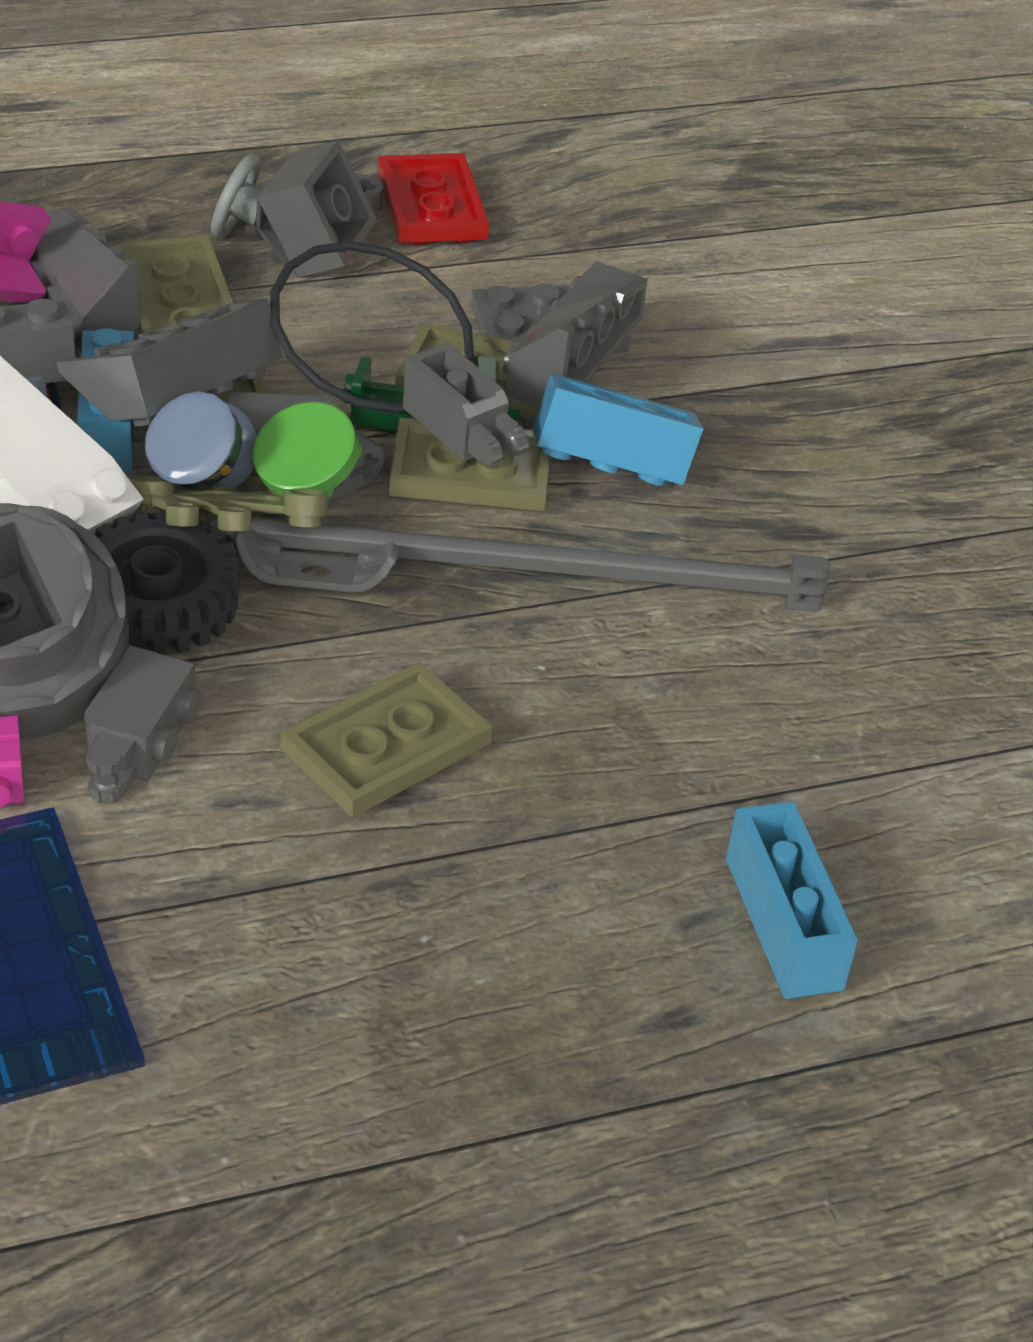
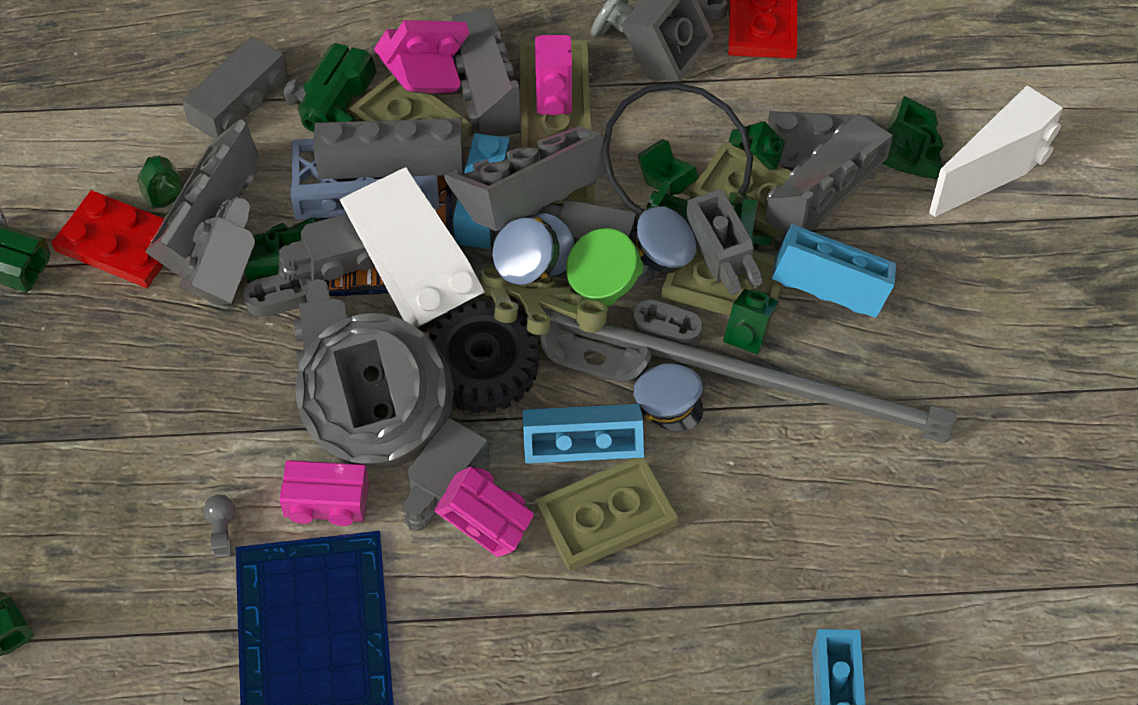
camera: 20 degrees right, 15 degrees up
none -> dark pink brick [434,466,534,557]
none -> dark azure brick [523,404,644,464]
none -> dark pink brick [535,35,572,115]
none -> sand blue piece [629,207,697,273]
none -> dark grey beam [633,299,703,347]
none -> sand blue piece [634,364,703,432]
none -> dark green bracket [638,139,699,196]
none -> dark green bracket [723,289,778,355]
none -> dark green bracket [728,121,786,170]
none -> dark green slope [882,96,944,179]
none -> white slope [929,86,1063,217]

